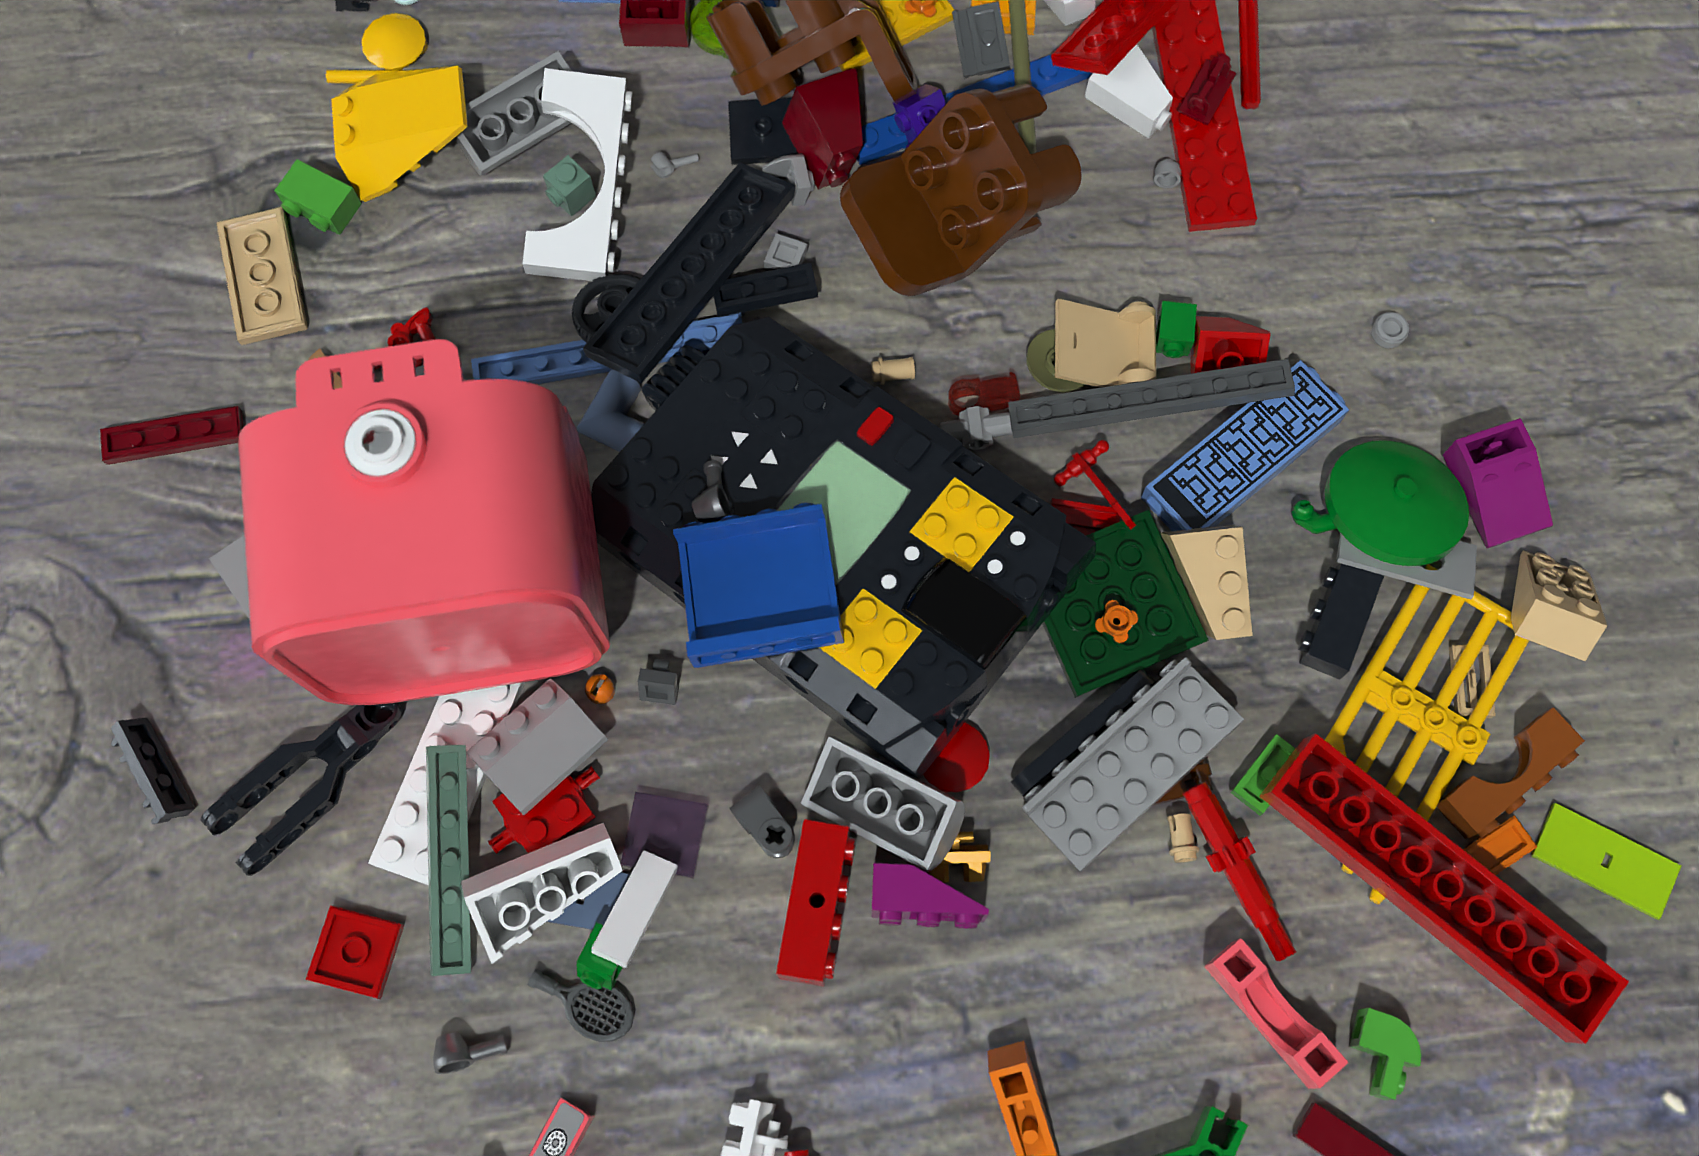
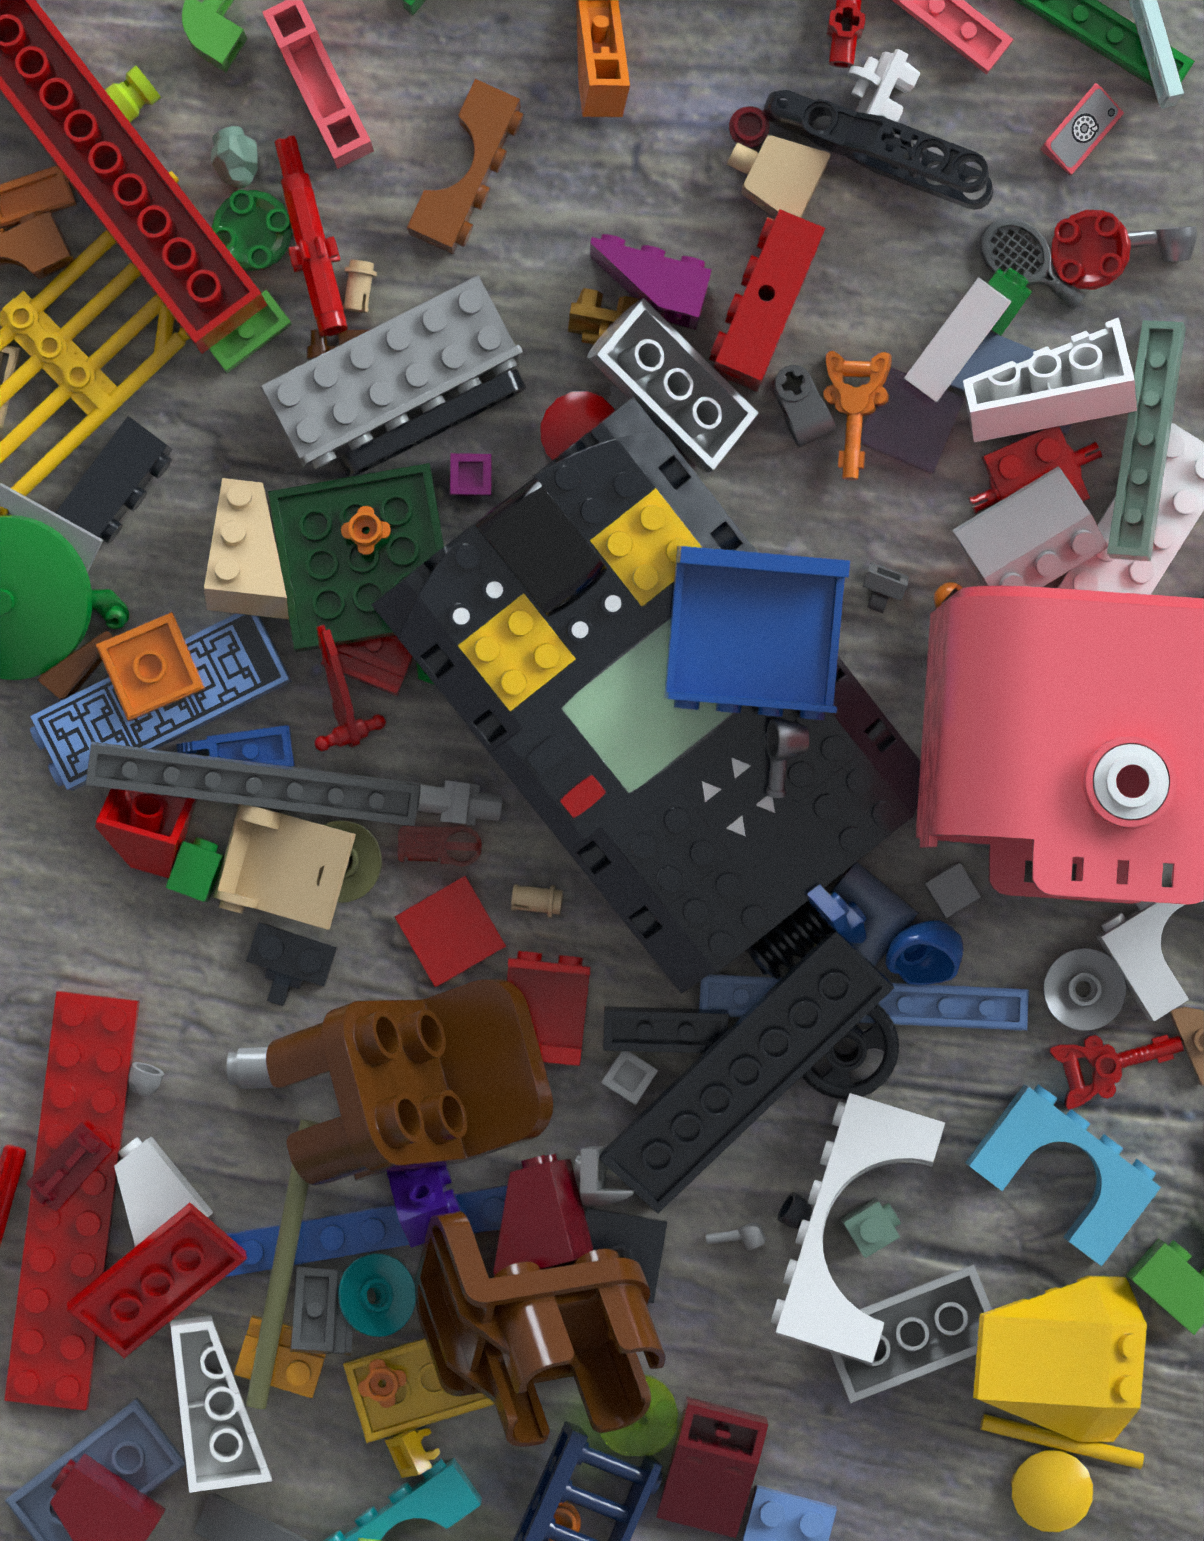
camera: 170 degrees left, 15 degrees up
none -> reddish brown slope [37,631,115,700]
none -> orange tile [96,612,205,721]
none -> lime wheel [105,65,161,123]
none -> blue hinge [176,725,295,767]
none -> sand green rock [210,126,258,188]
none -> green dish [211,190,293,271]
none -> light grey brick [227,1047,276,1089]
none -> black hinge [246,922,338,1006]
none -> teal dish [338,1254,416,1337]
none -> red tile [394,875,506,987]
none -> dark orange arch [407,79,524,254]
none -> magenta plate [450,453,492,496]
none -> red panel [507,951,591,1066]
none -> tan torso [727,135,831,218]
none -> dark red plate [729,106,770,148]
none -> black piece [763,90,994,210]
none -> black hinge [777,1192,813,1229]
none -> blue slope [807,884,867,944]
none -> orange piece [823,351,892,480]
none -> blue hair [885,920,964,985]
none -> medium azure arch [965,1084,1161,1267]
none -> red dish [1051,209,1131,290]

